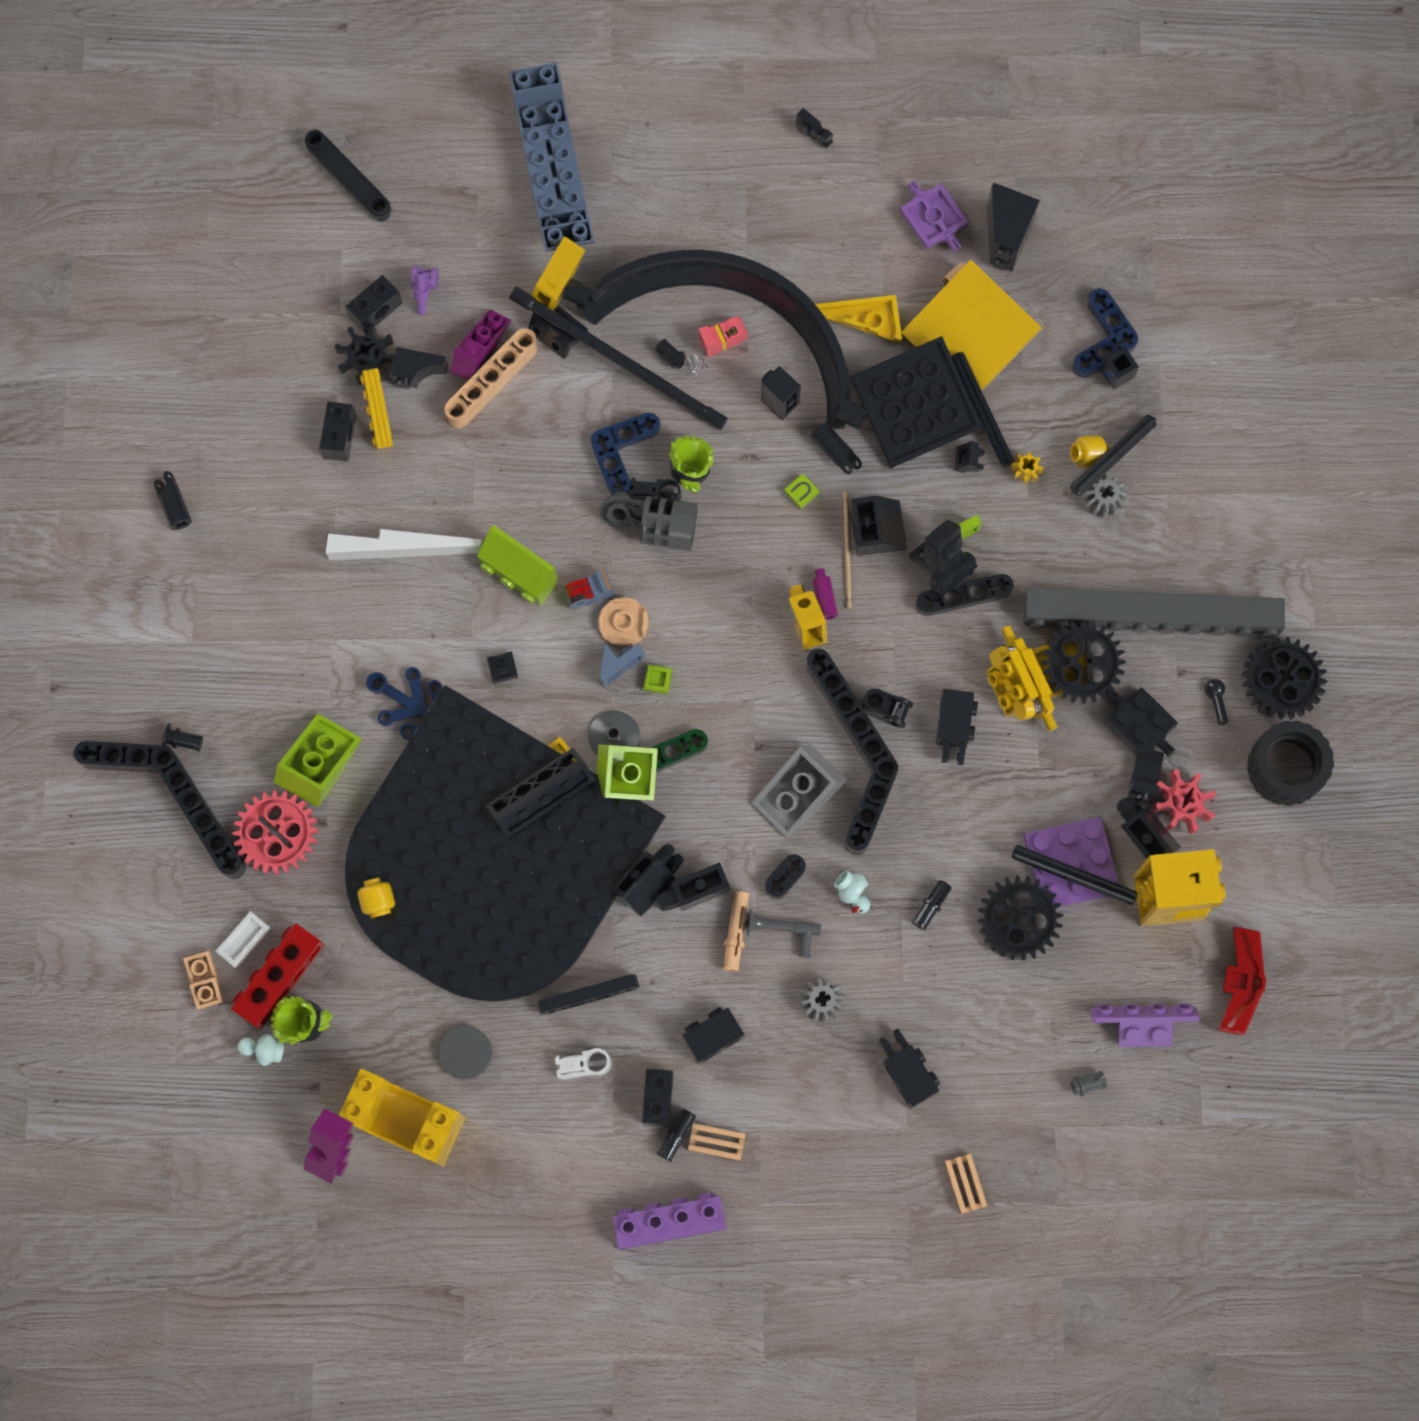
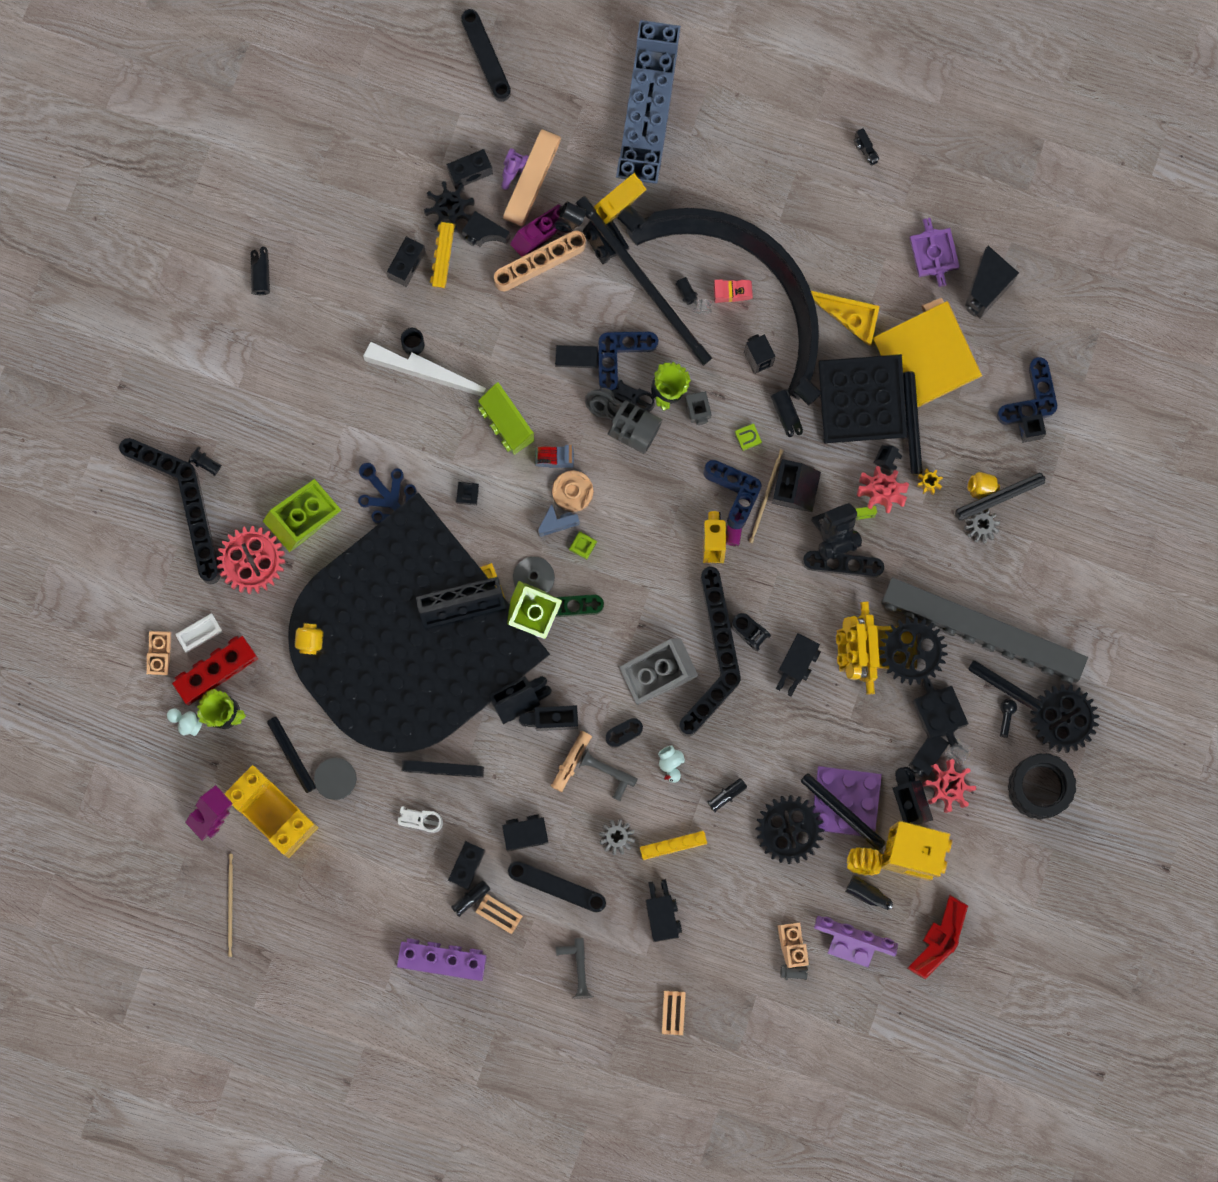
camera: 15 degrees right, 5 degrees up
none -> tan piece [228,854,233,957]
none -> black axle [267,717,316,793]
none -> black piece [401,328,425,355]
none -> light nougat beam [503,129,561,227]
none -> black piece [508,861,606,913]
none -> black piece [554,201,586,233]
none -> black tile [555,345,597,368]
none -> dark grey piece [556,938,594,999]
none -> yellow piece [639,831,707,860]
none -> dark grey brick [685,391,712,425]
none -> dark blue beam [703,460,762,530]
none -> light nougat slope [777,923,809,968]
none -> black piece [845,875,893,910]
none -> yellow gear [847,847,883,876]
none -> coral gear [857,466,909,513]
none -> black axle [968,661,1044,713]

